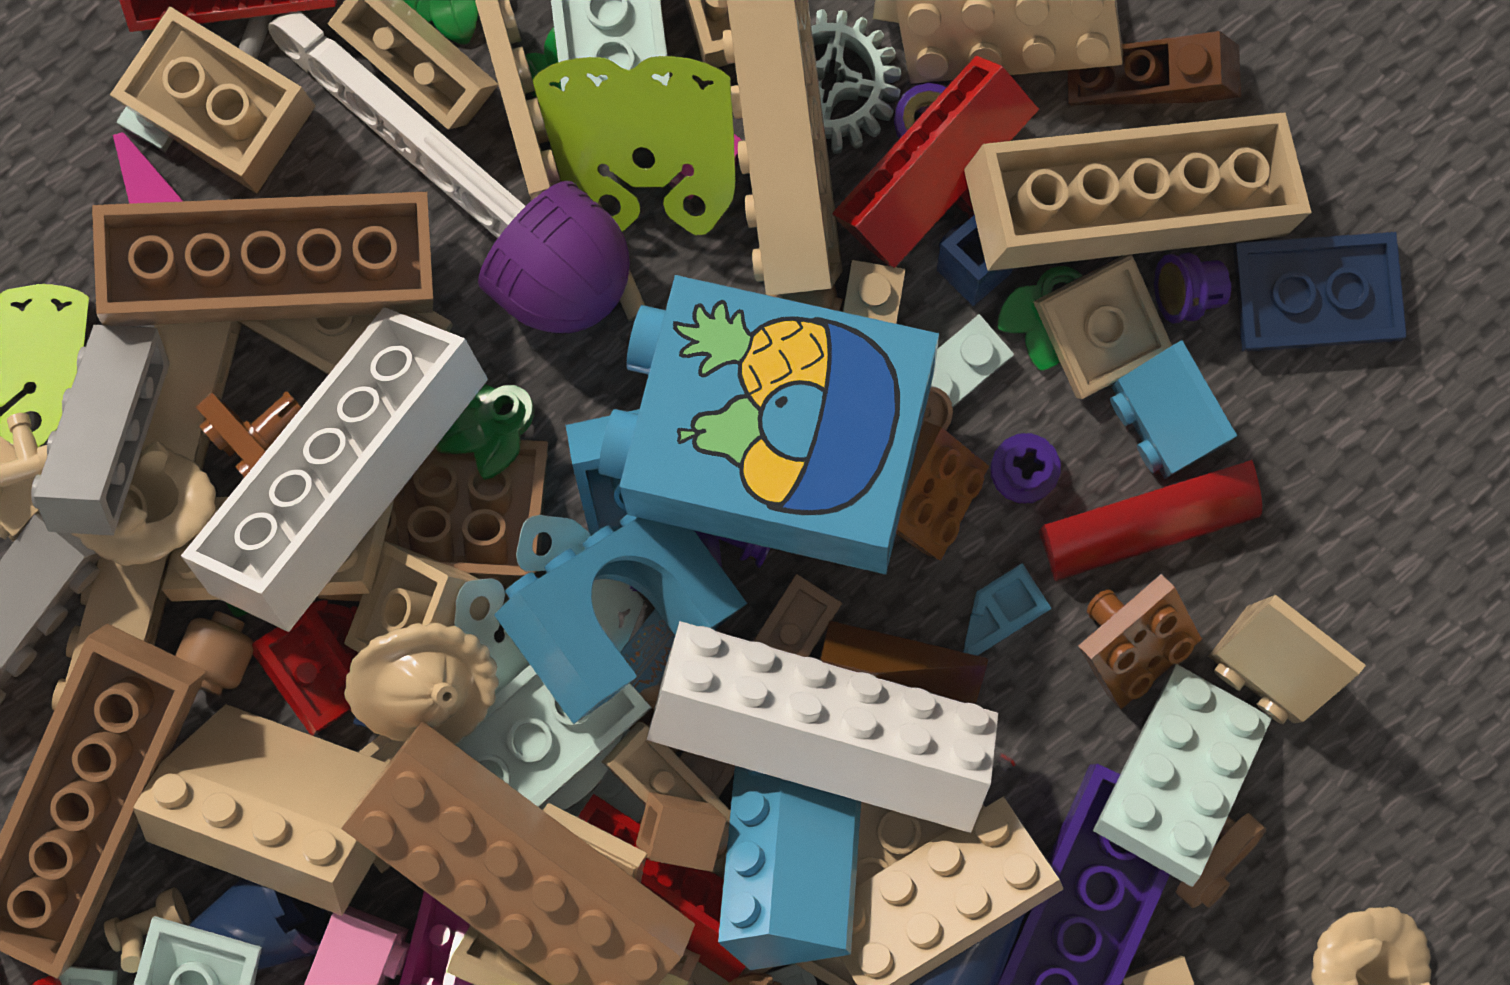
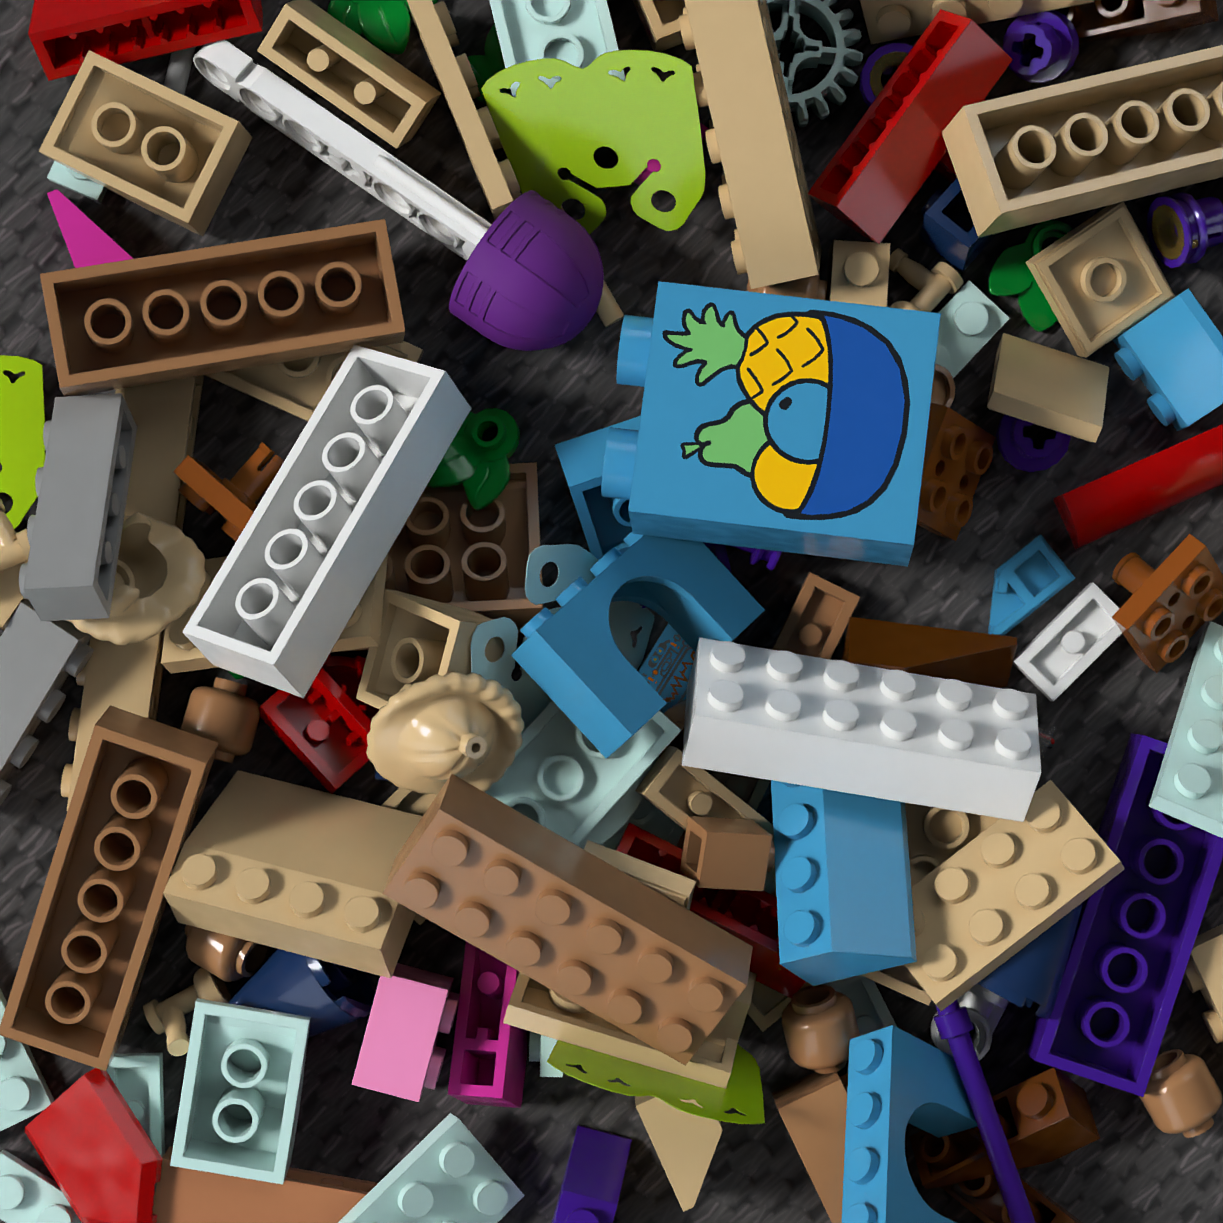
camera: 10 degrees left, 5 degrees up
none -> medium nougat head [185,925,271,982]
none -> tan piece [889,248,963,312]
none -> tan tile [987,333,1109,443]
none -> dark purple piece [1003,10,1079,83]
none -> white plate [1013,582,1122,701]

